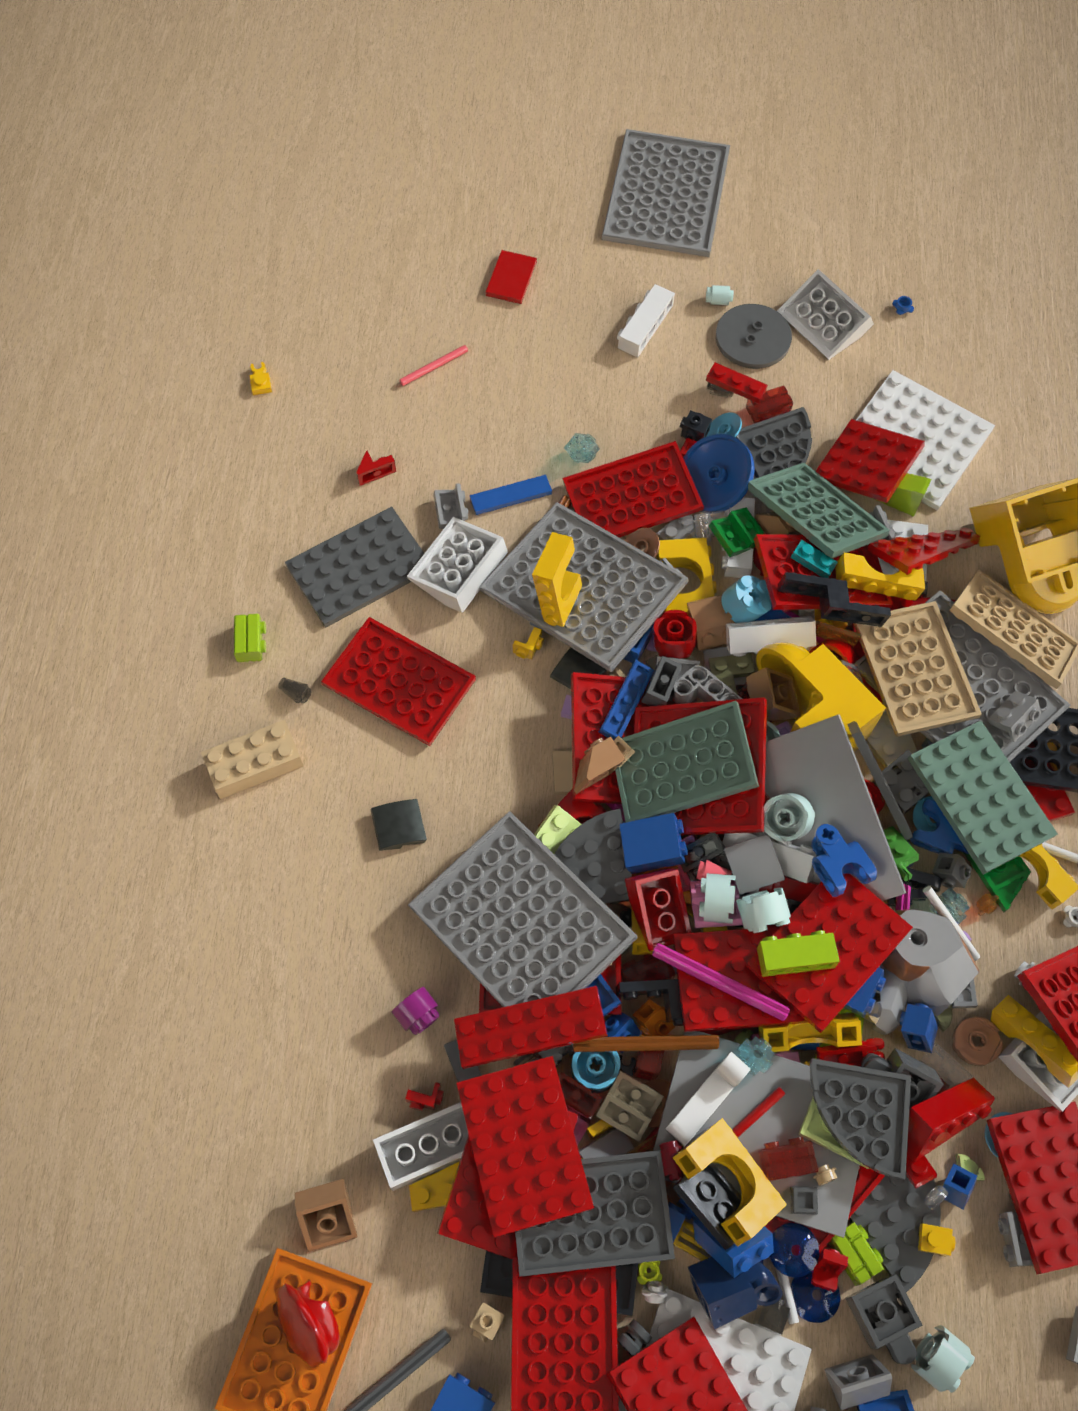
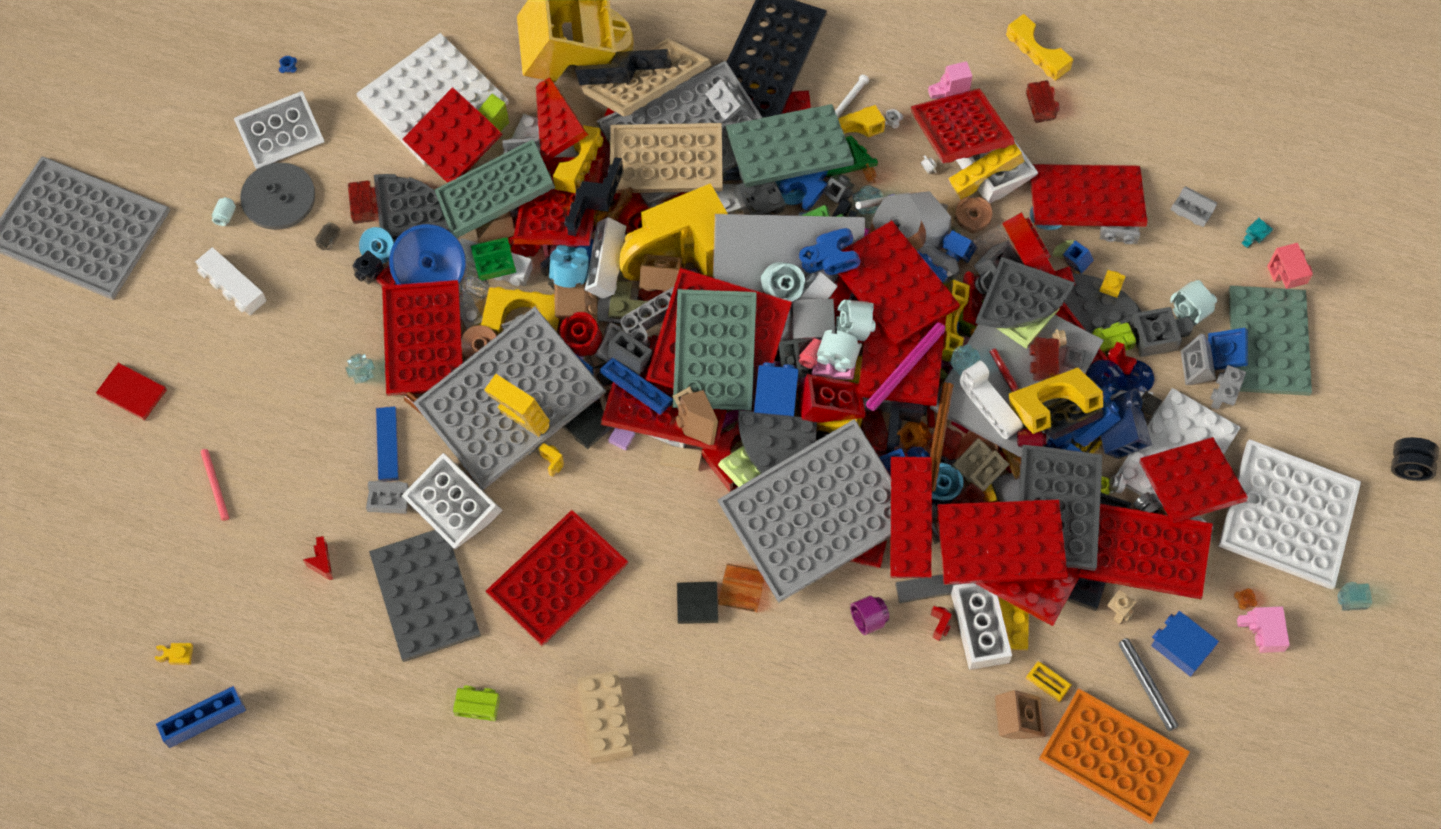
camera: 75 degrees left, 0 degrees up
red piece [276,1279,340,1368] -> none
clear smoke cone [278,677,311,703] -> none
red plate [706,362,768,404] -> none
lime brick [757,931,840,977] -> none
teal plate [790,540,838,578] -> none
dark grey tile [847,721,913,840] -> none
clear tile [924,1185,948,1210] -> none
none -> blue brick [156,686,247,748]
none -> black bracket [575,49,672,85]
none -> clear orange slope [718,563,765,613]
none -> yellow tile [1026,661,1072,702]

